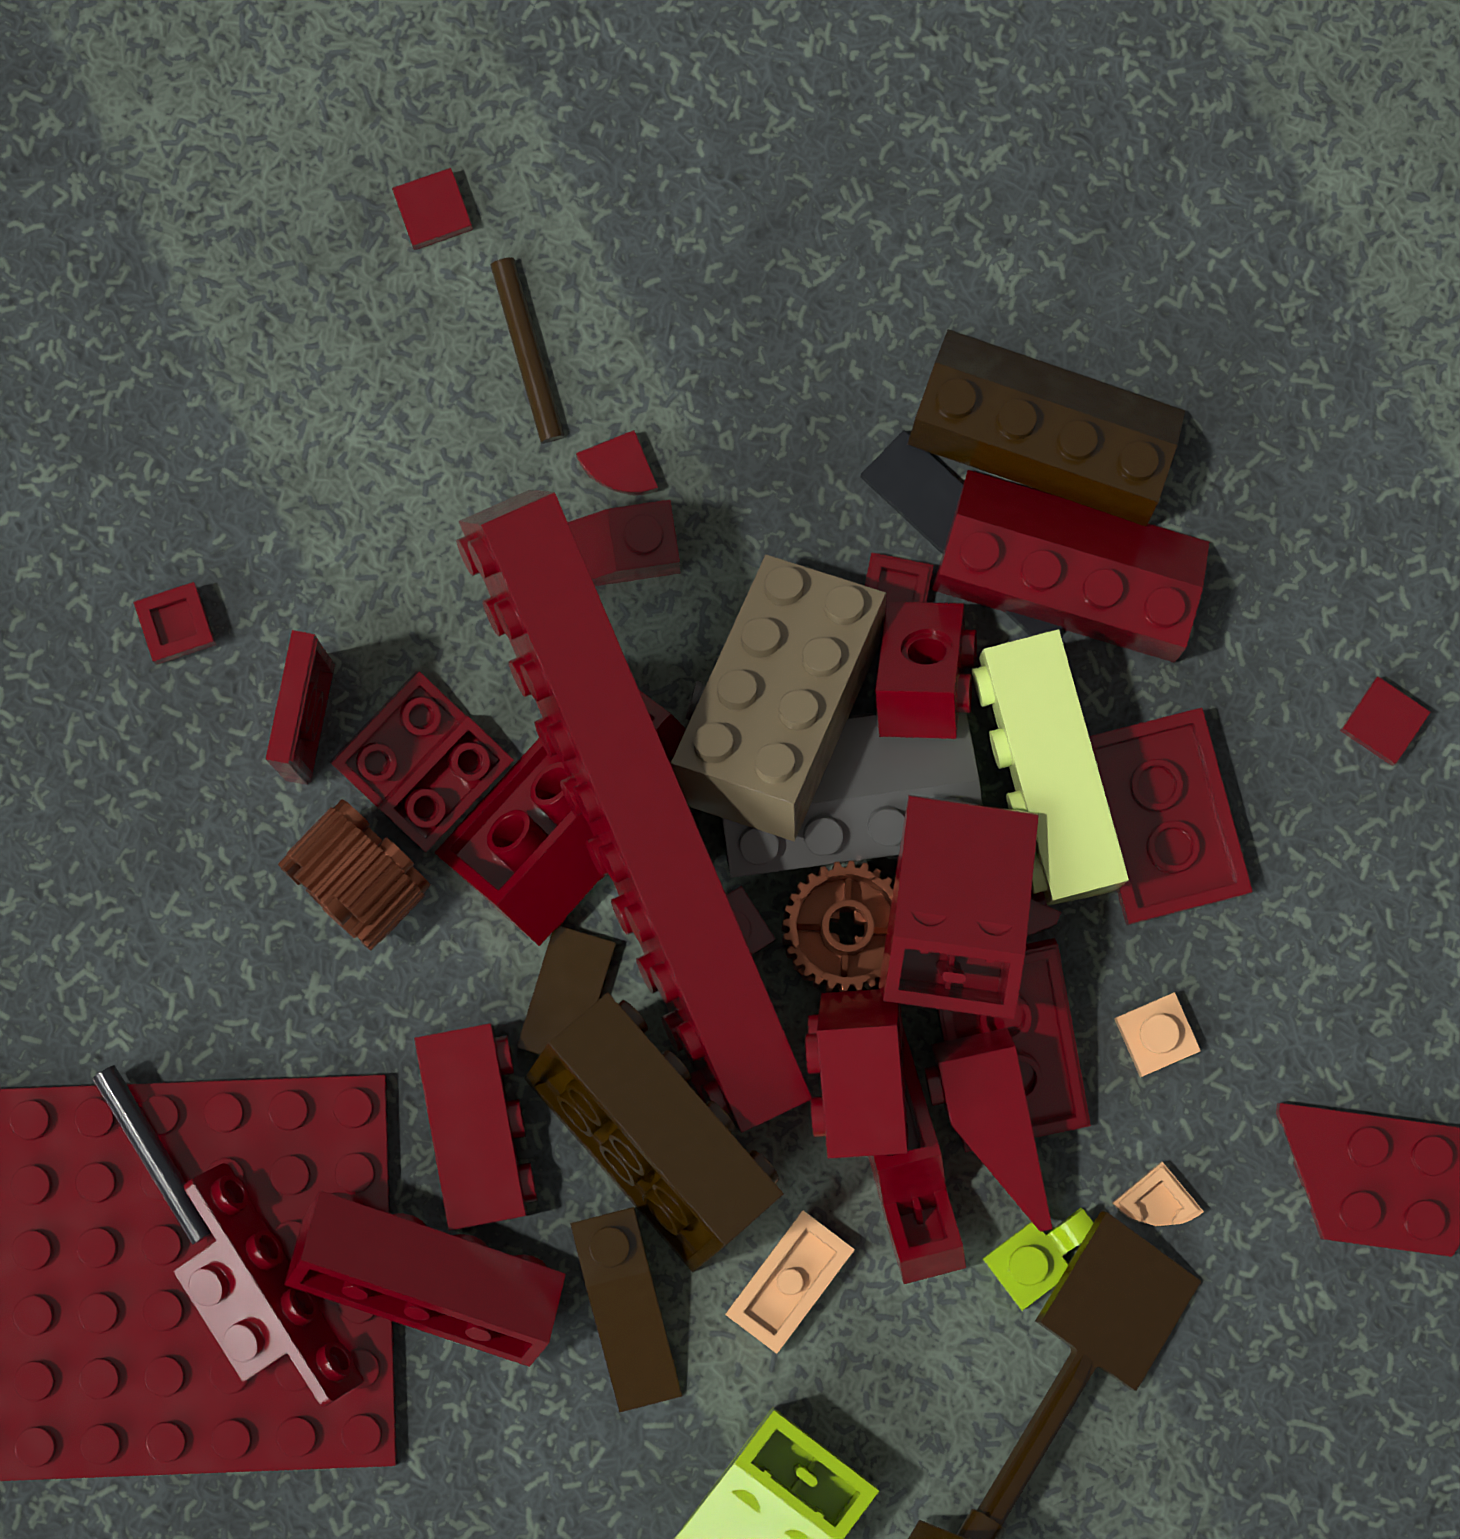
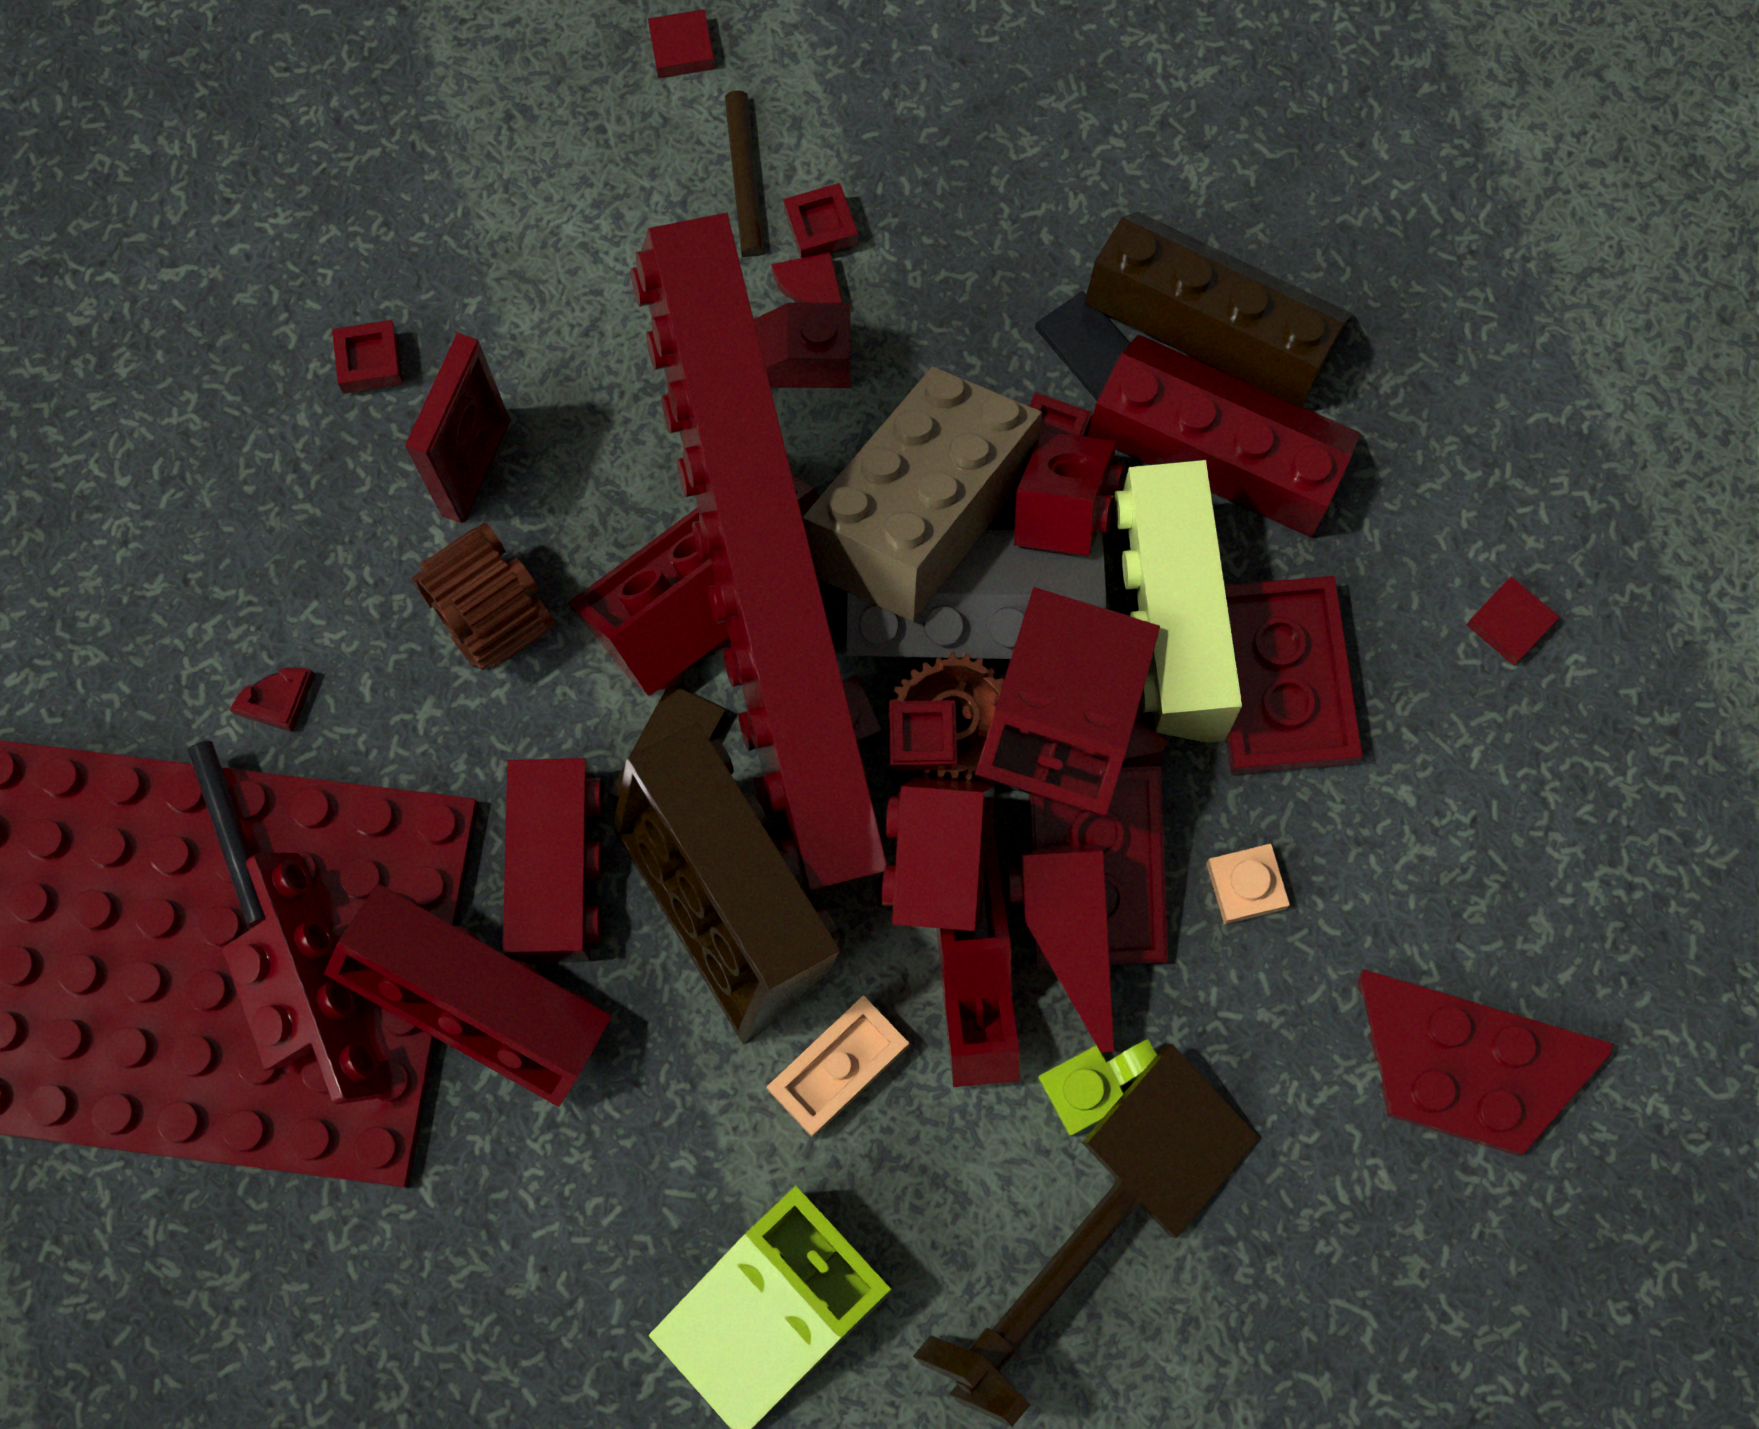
camera: 15 degrees right, 10 degrees down
dark red slope [329,671,513,852] -> none
dark brown slope [570,1207,682,1413] -> none
light nougat tile [1112,1162,1204,1227] -> none
none -> dark red tile [230,667,315,732]
none -> dark red plate [783,183,858,258]
none -> dark red tile [889,700,957,771]

